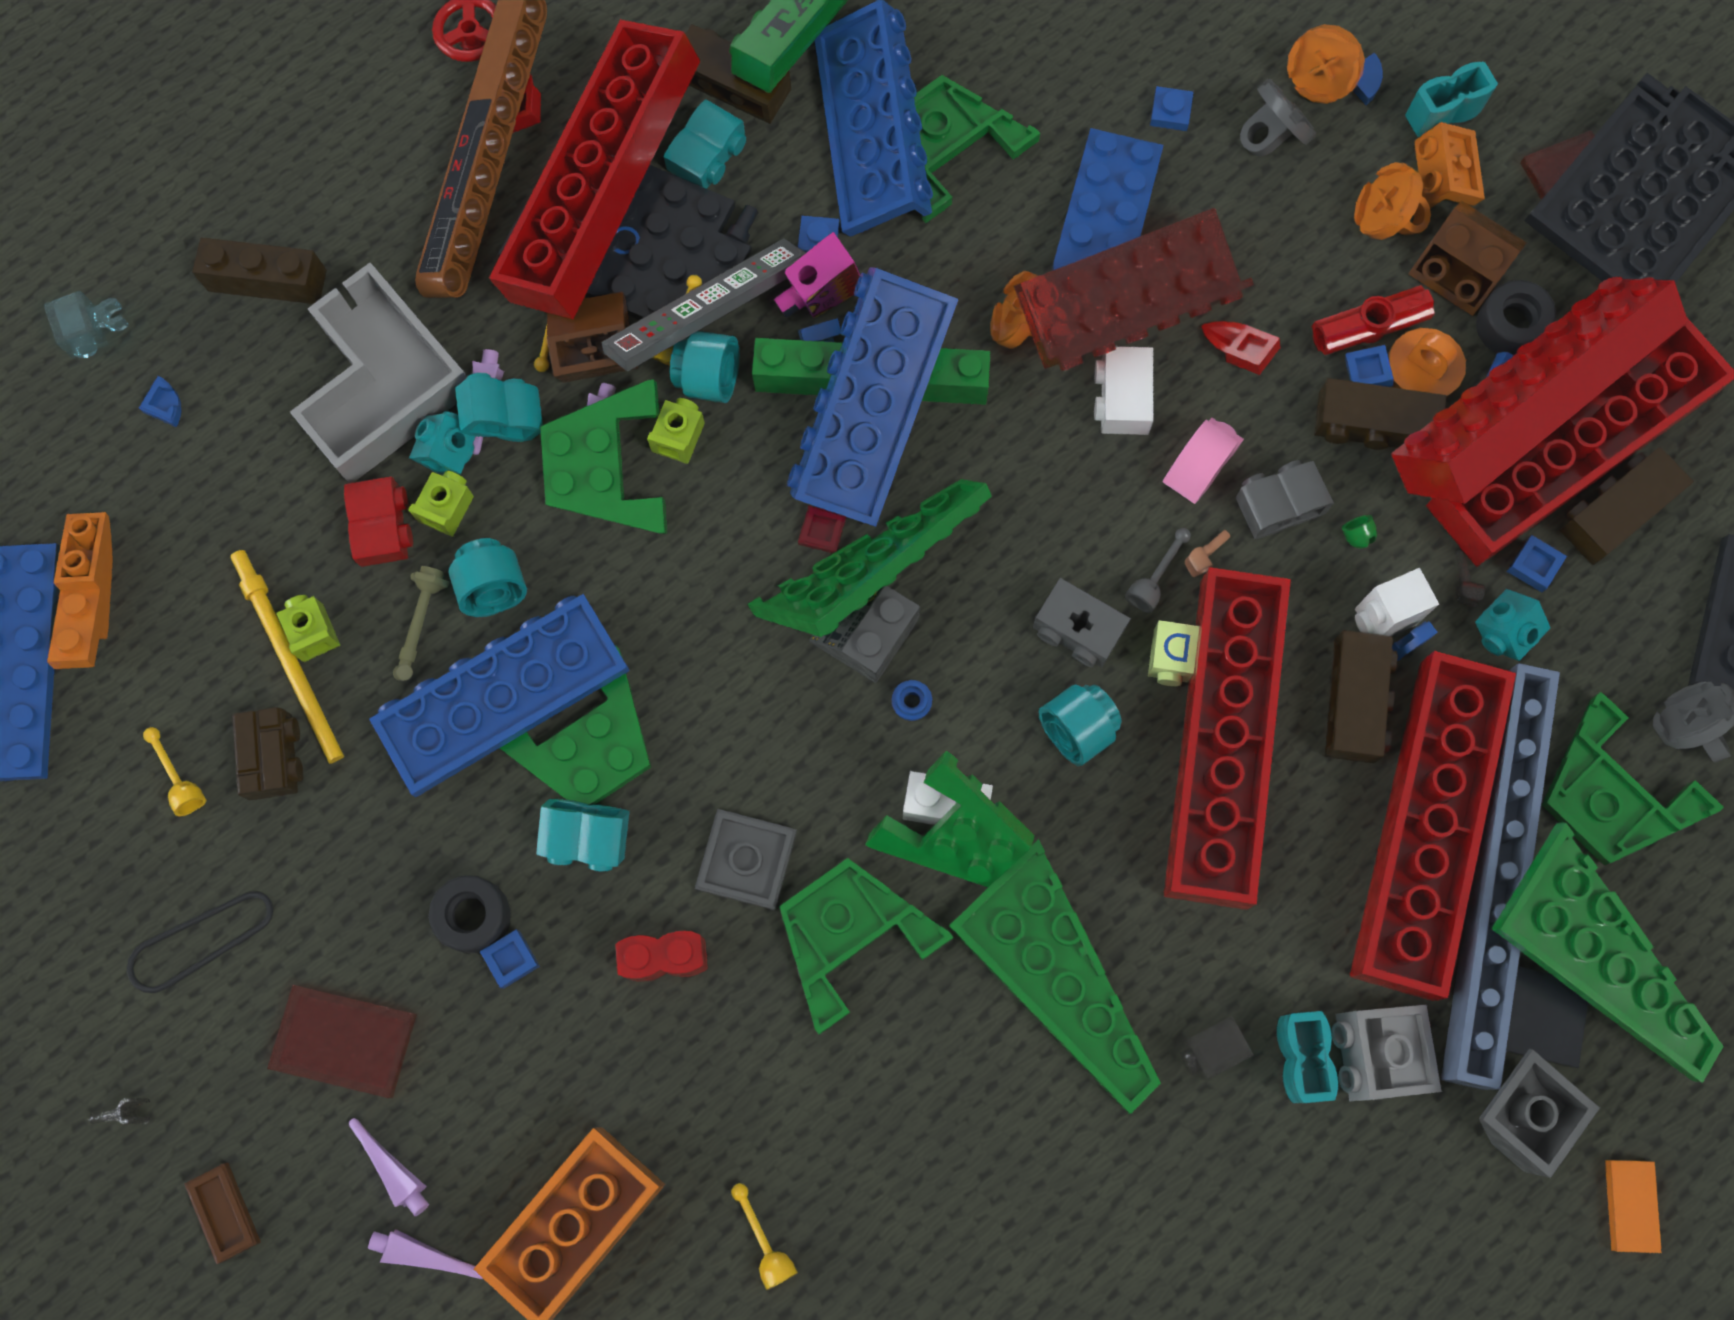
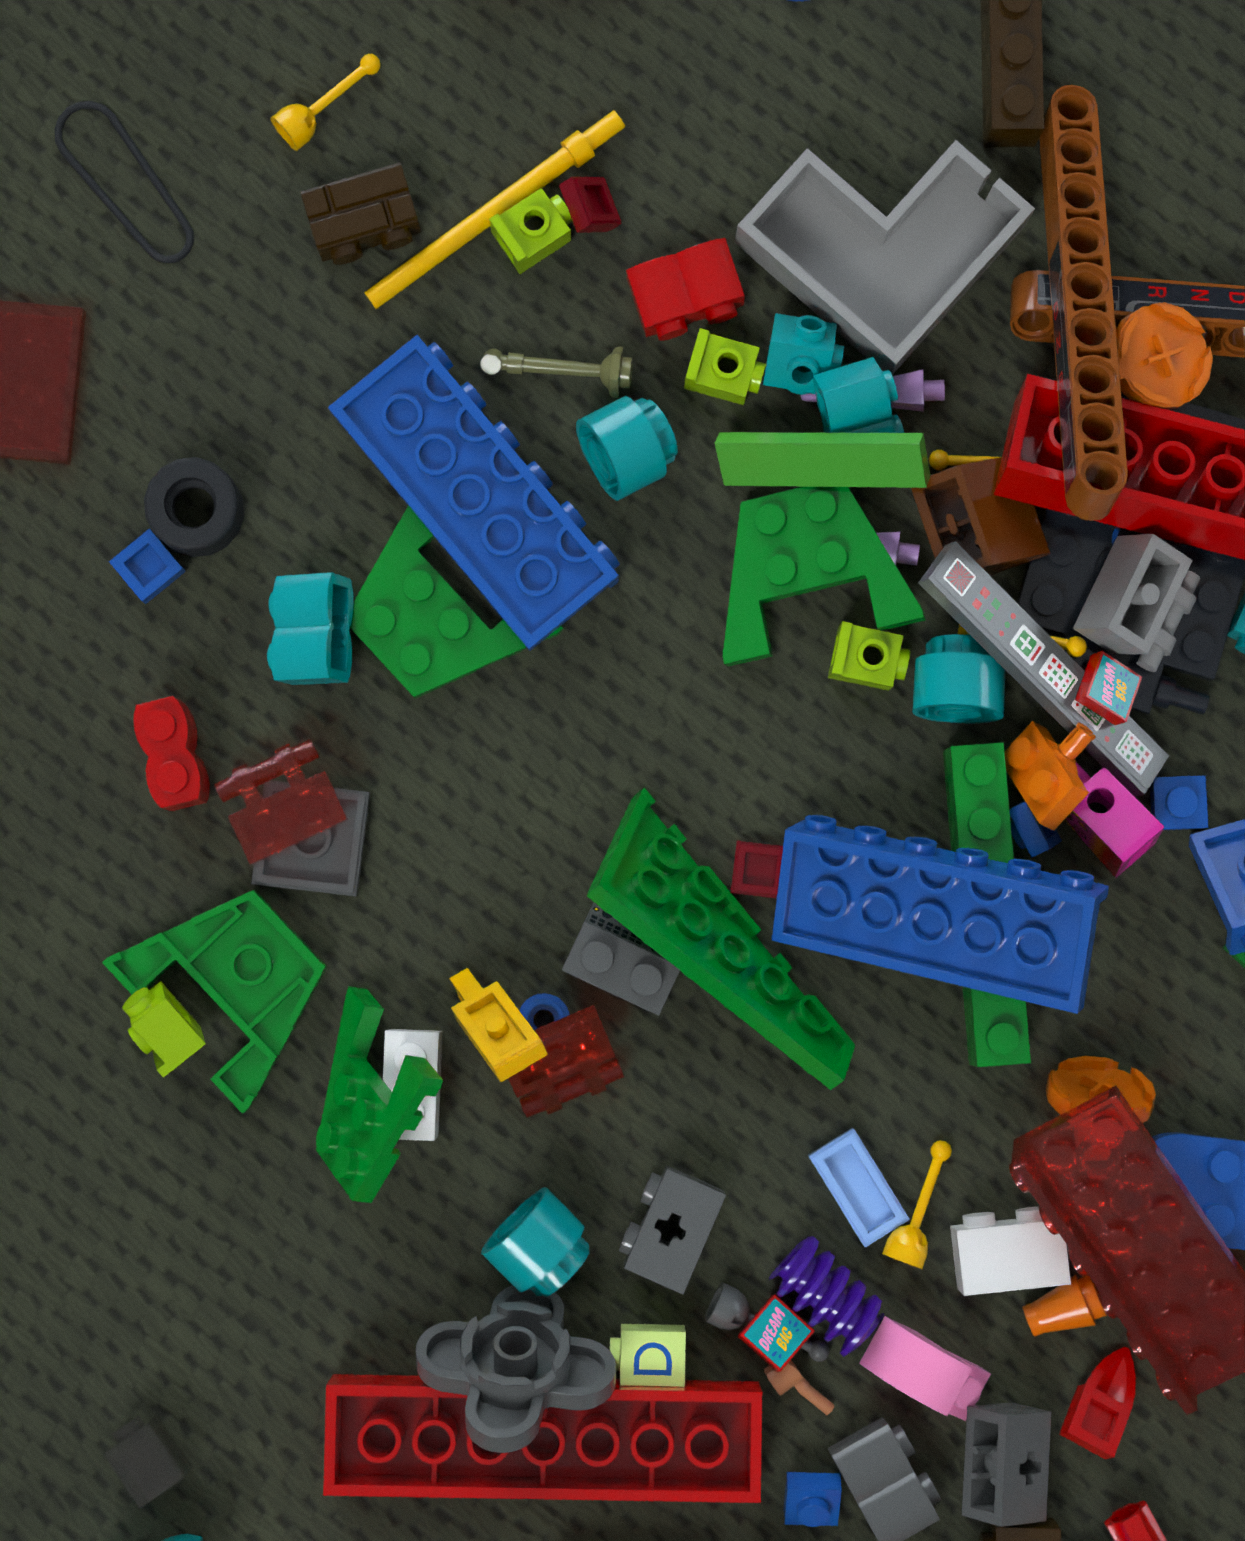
camera: 75 degrees right, 10 degrees up
green wing [949,839,1161,1114] -> none
none -> lime brick [122,981,206,1078]
none -> clear red plate [214,739,349,865]
none -> dark grey plant [416,1285,616,1453]
none -> yellow hinge [449,968,548,1082]
none -> clear red plate [508,1005,624,1118]
none -> dark red tile [559,177,622,233]
none -> bright green tile [715,432,930,488]
none -> tile [738,1294,815,1372]
none -> dark purple piece [769,1236,884,1357]
none -> blue plate [784,1472,842,1527]
none -> light blue tile [808,1128,910,1247]
none -> yellow hinge [882,1140,952,1269]
none -> dark grey brick [962,1403,1051,1527]
none -> orange plate [1005,721,1096,831]
none -> orange cone [1022,1274,1107,1337]
none -> dark orange beam [1039,85,1128,521]
none -> light grey brick [1073,534,1200,672]
none -> tile [1075,651,1142,726]
none -> orange tile [1116,302,1213,410]

